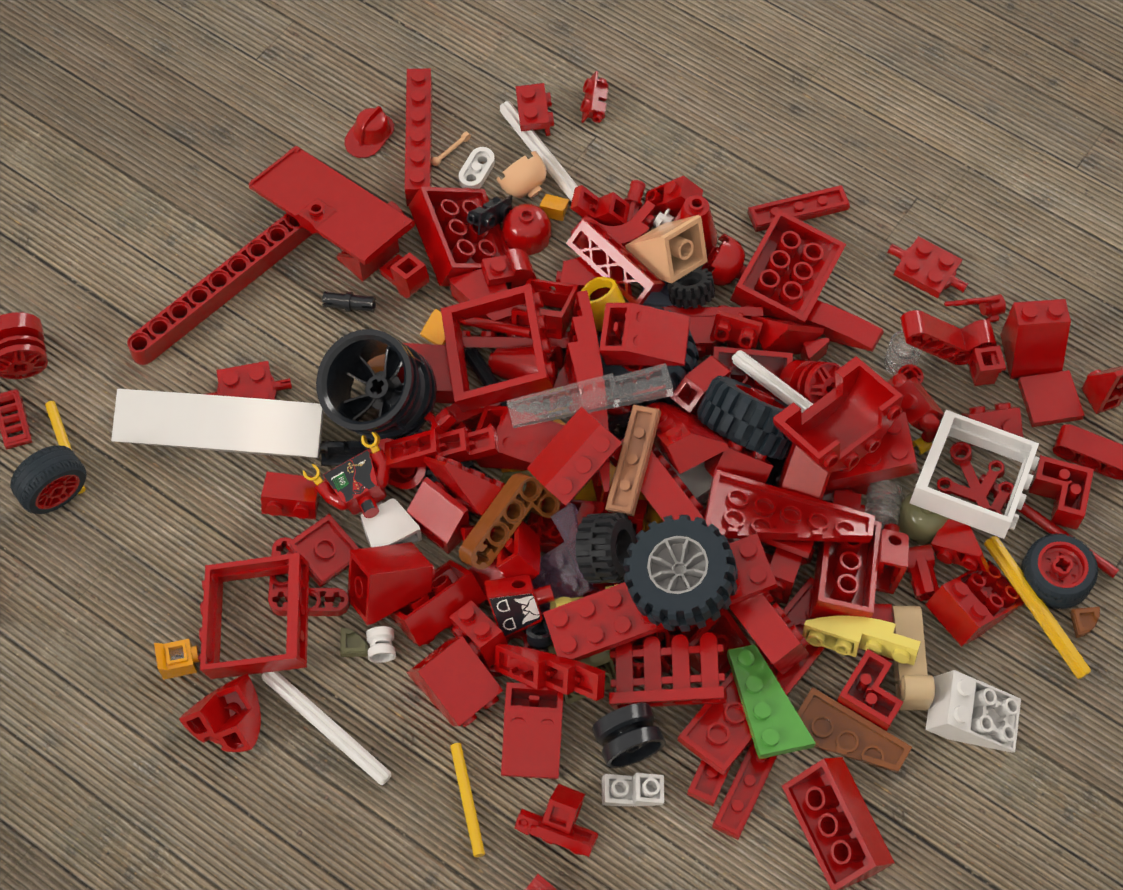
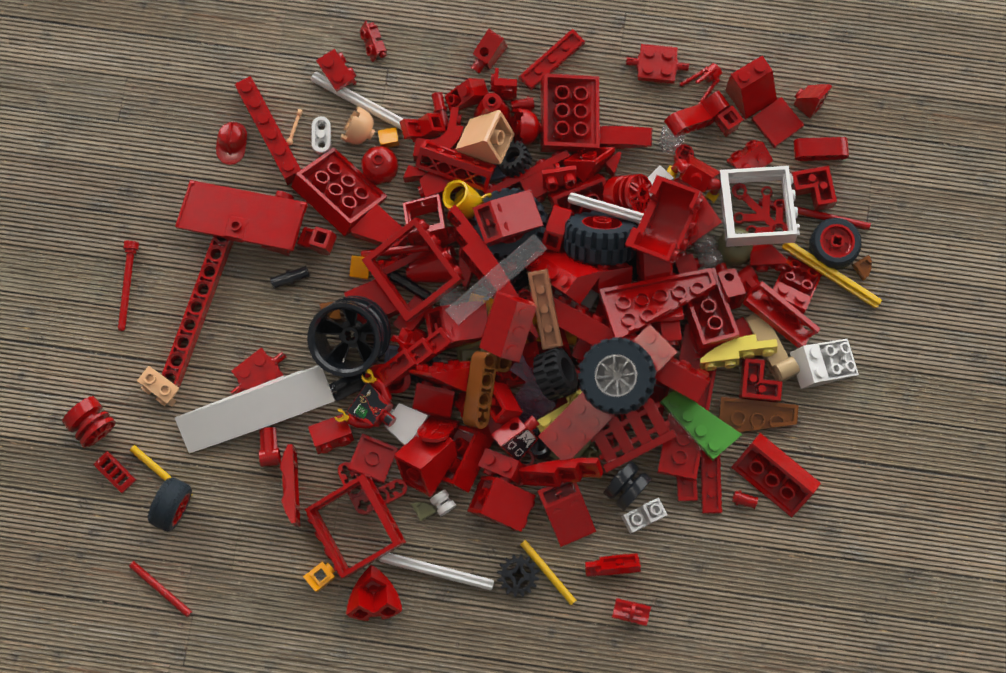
camera: 25 degrees left, 15 degrees up
black hinge [467,195,513,235] -> none
red brick [481,249,536,290] -> none
red brick [542,784,586,834] -> none
white plate [653,208,675,227] -> none
none -> red piece [118,240,139,331]
none -> light nougat bracket [137,366,179,407]
none -> red piece [259,427,281,467]
none -> red slope [280,444,301,527]
none -> red slope [403,165,426,183]
none -> red window [417,415,460,443]
none -> red torso [471,28,507,74]
none -> red bracket [491,68,517,101]
none -> black gear [497,554,539,597]
none -> red pin [511,96,535,111]
none -> red pin [732,490,758,509]
none -> red fence [742,281,821,348]

